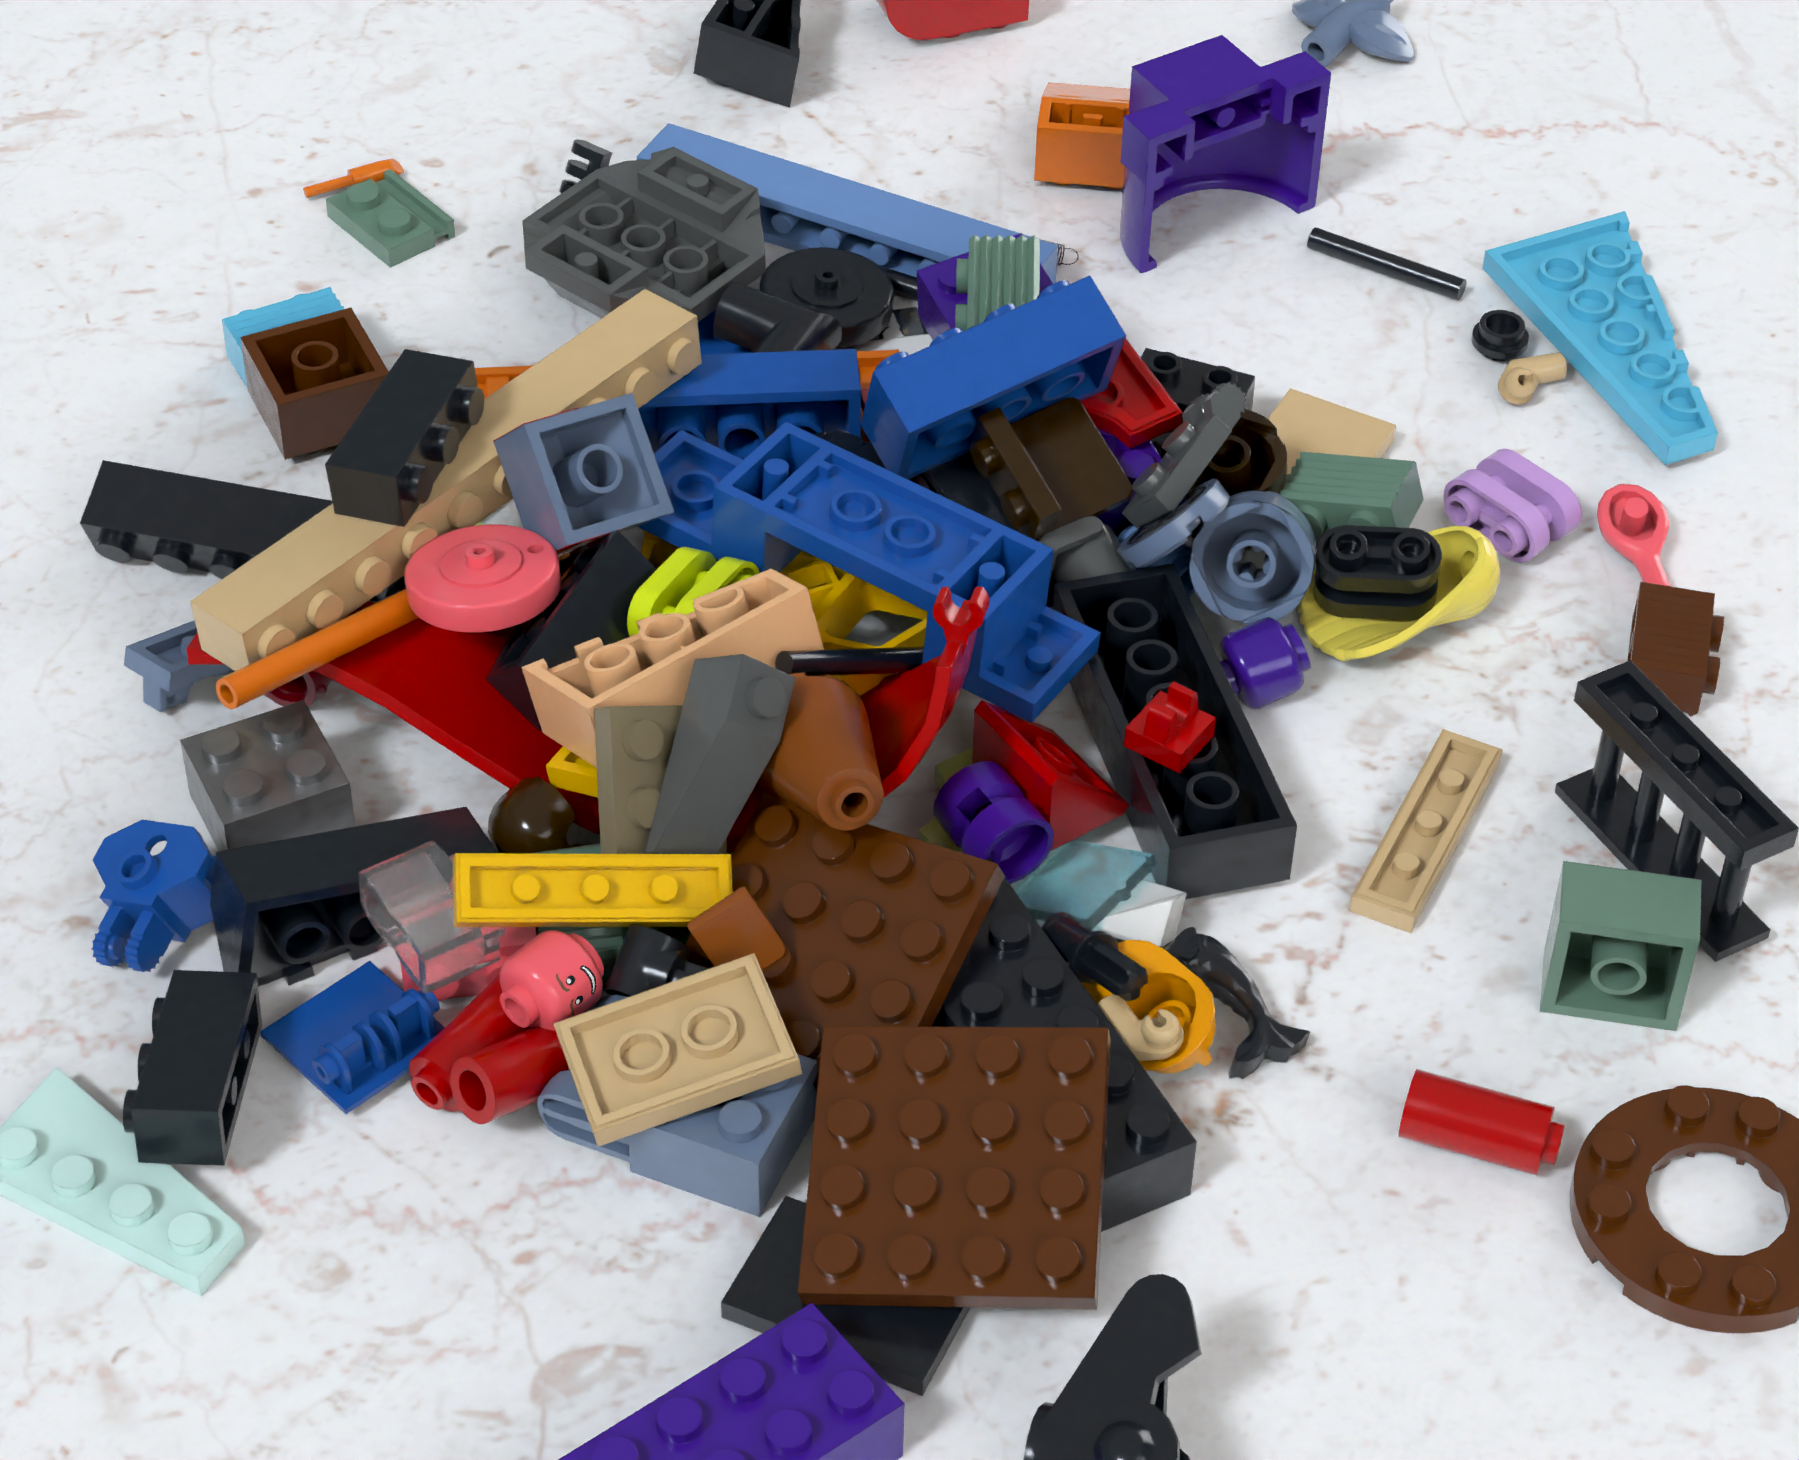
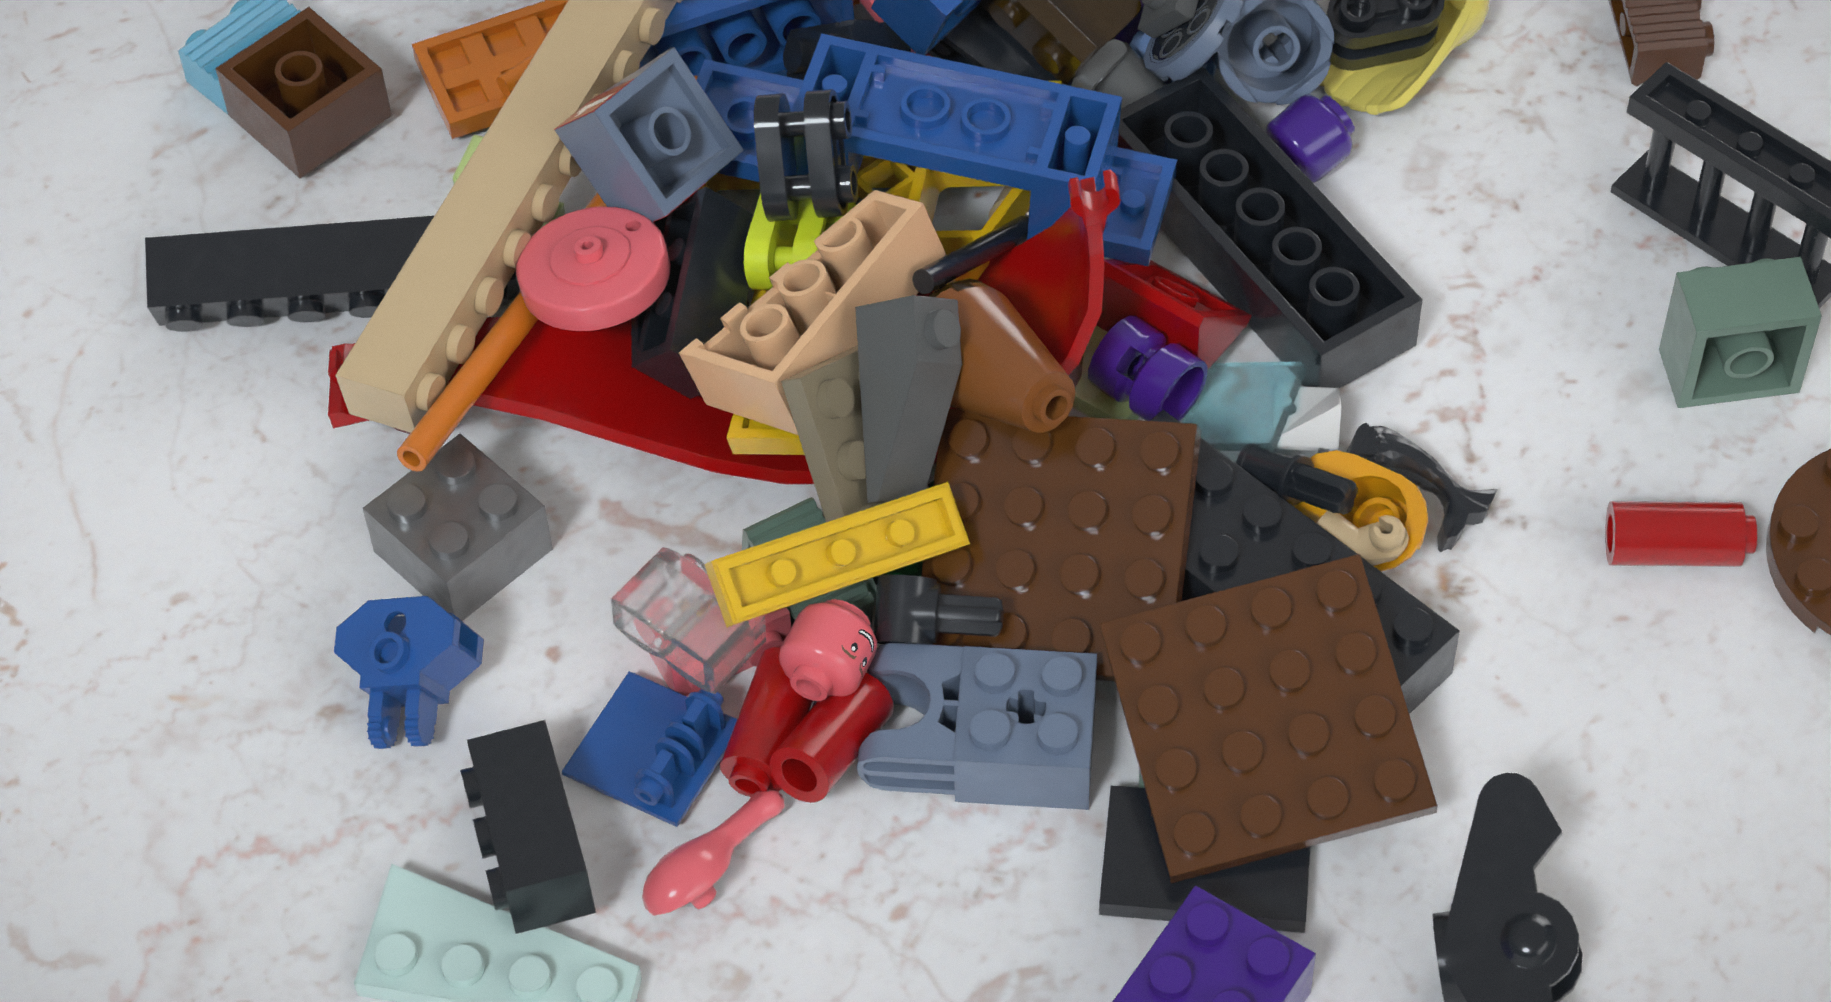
camera: 15 degrees left, 10 degrees up
sand blue hinge [124,620,232,712] -> none
black wedge [210,806,498,987] -> none
black brick [325,349,484,527] -> none
dark brown hair [488,777,581,854] -> none
tan tile [553,953,802,1147] -> none
dark orange slope [686,886,787,971] -> none
red tile [1124,682,1216,774] -> none
tan tile [1349,729,1503,933] -> none
none -> coral piece [642,790,784,916]
none -> black brick [754,89,858,222]

